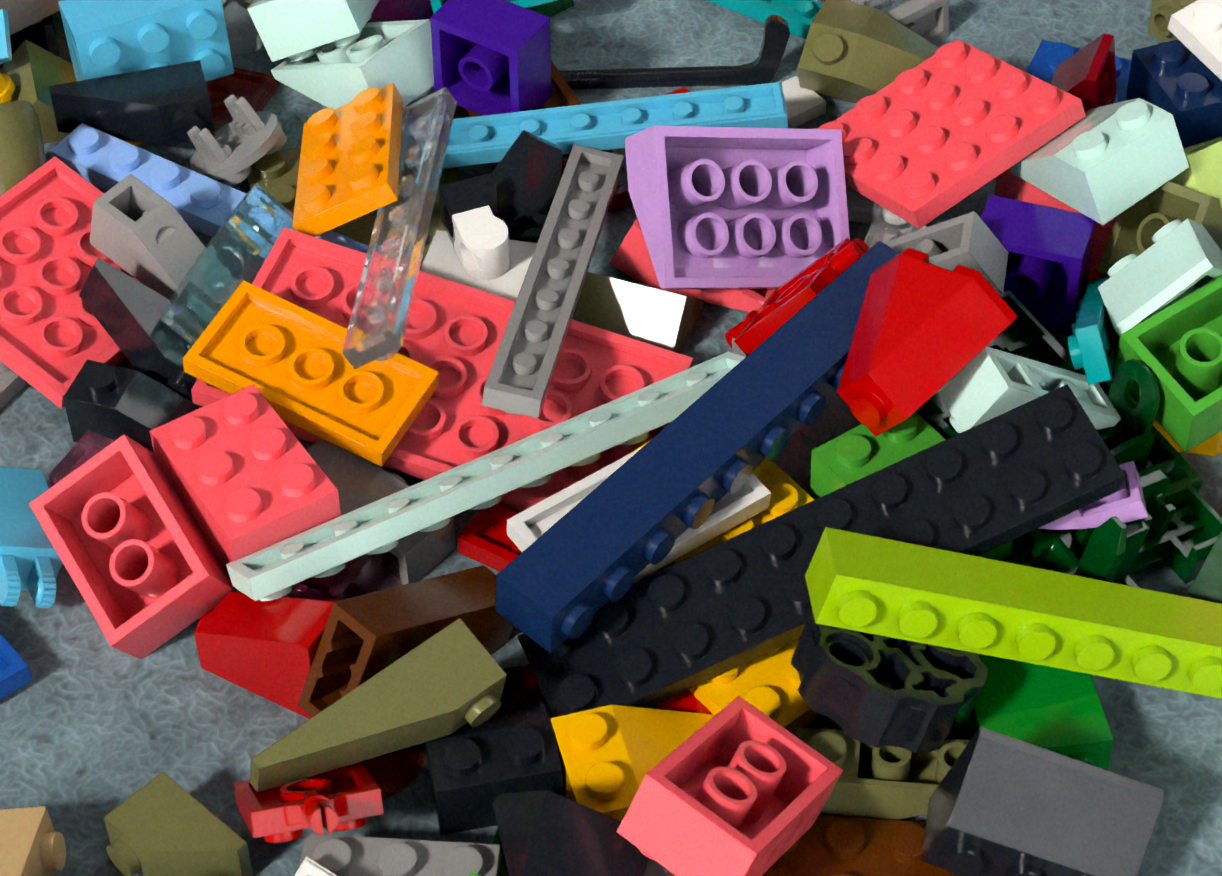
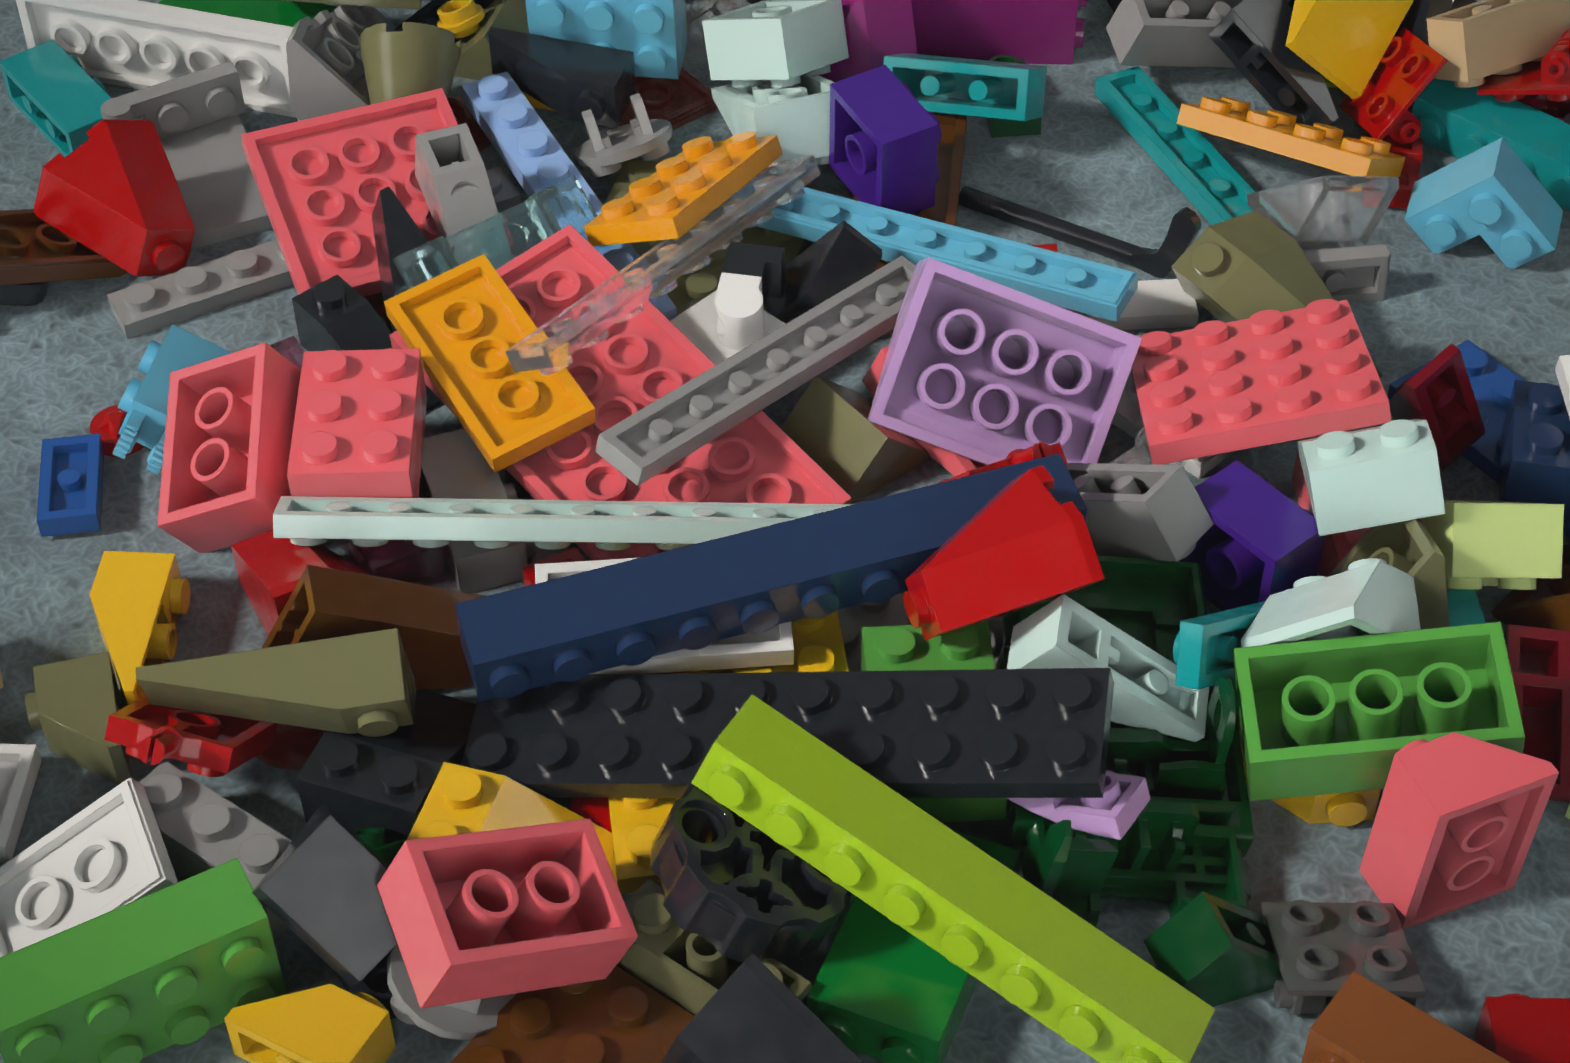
camera: 30 degrees right, 0 degrees up
none -> yellow slope [89,551,191,706]

